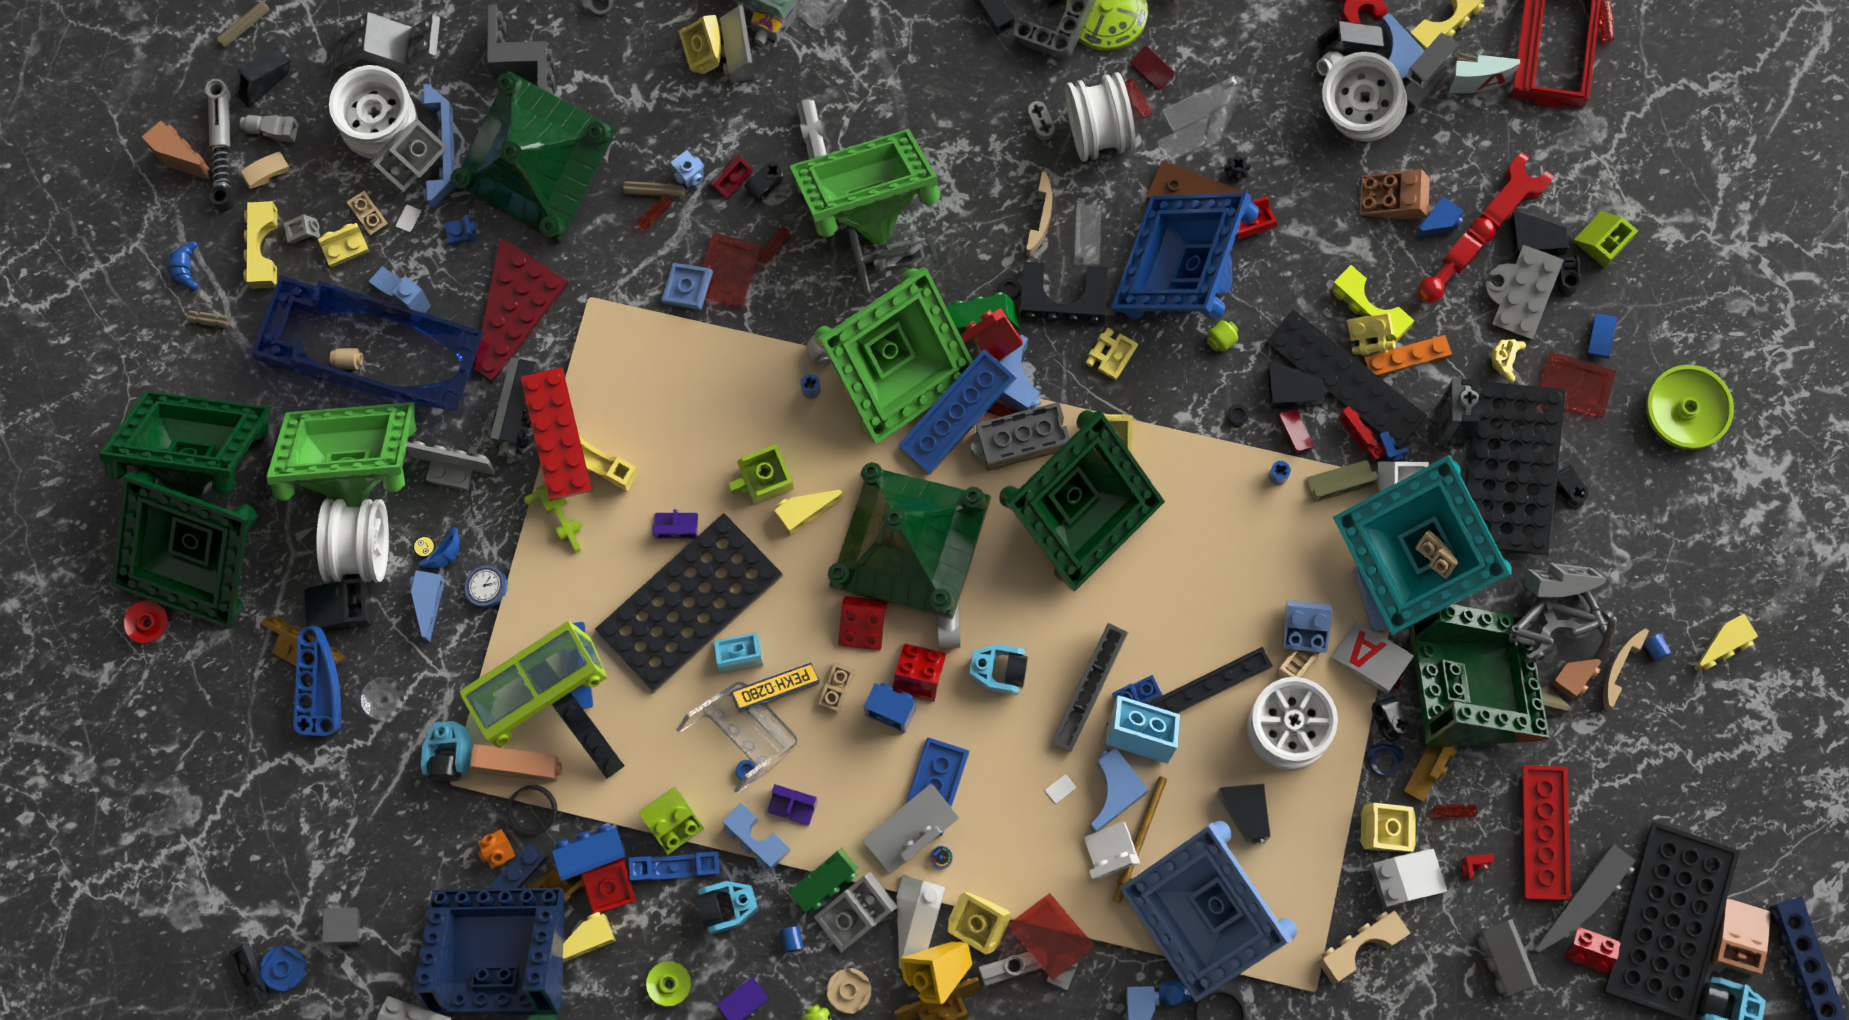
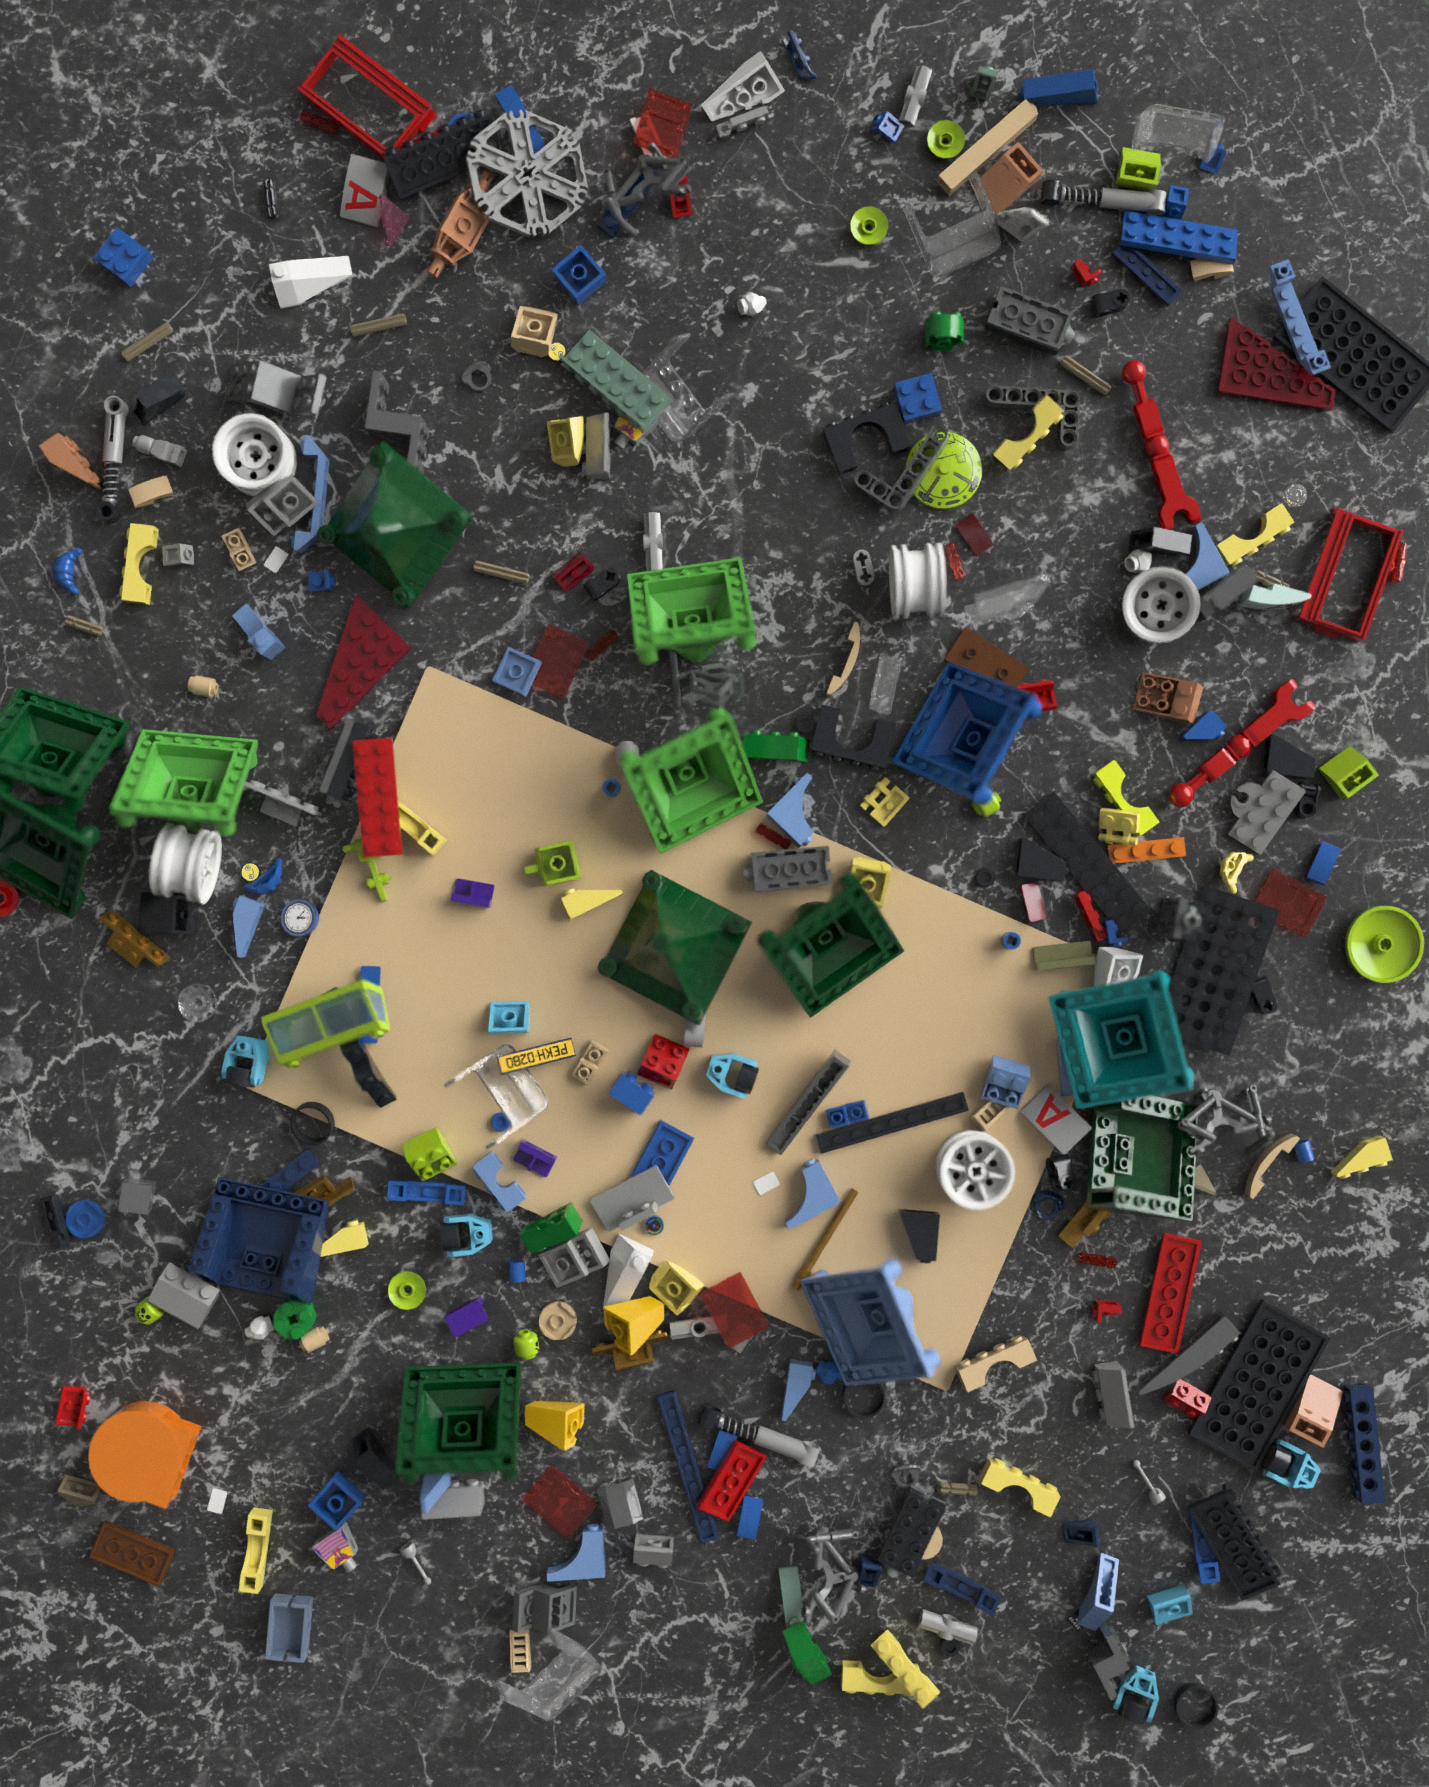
camera: 10 degrees right, 15 degrees up
clear blue windscreen [252,275,484,412] -> none
blue beam [293,626,341,736] -> none
light yellow bracket [318,223,370,268] -> none
nougat slope [470,744,562,781] -> none
orange brick [477,829,515,869] -> none
blue slope [552,823,625,881] -> none
red tile [581,858,636,914] -> none
black piece [595,513,783,692] -> none
clear red axle [637,195,672,230] -> none
light blue brick [671,150,704,188] -> none
red bracket [838,596,887,650] -> none
blue plate [898,349,1017,474] -> none
red bracket [960,308,1023,361] -> none
white bracket [1084,822,1140,879] -> none
medium azure slope [1105,695,1180,764] -> none
black gear [1224,154,1251,182] -> none
light yellow slope [1360,803,1416,852] -> none
slope [1369,849,1448,910] -> none
tan slope [1415,530,1458,579] -> none
light grey slope [1525,563,1606,597] -> none
nougat slope [1551,659,1602,700] -> none

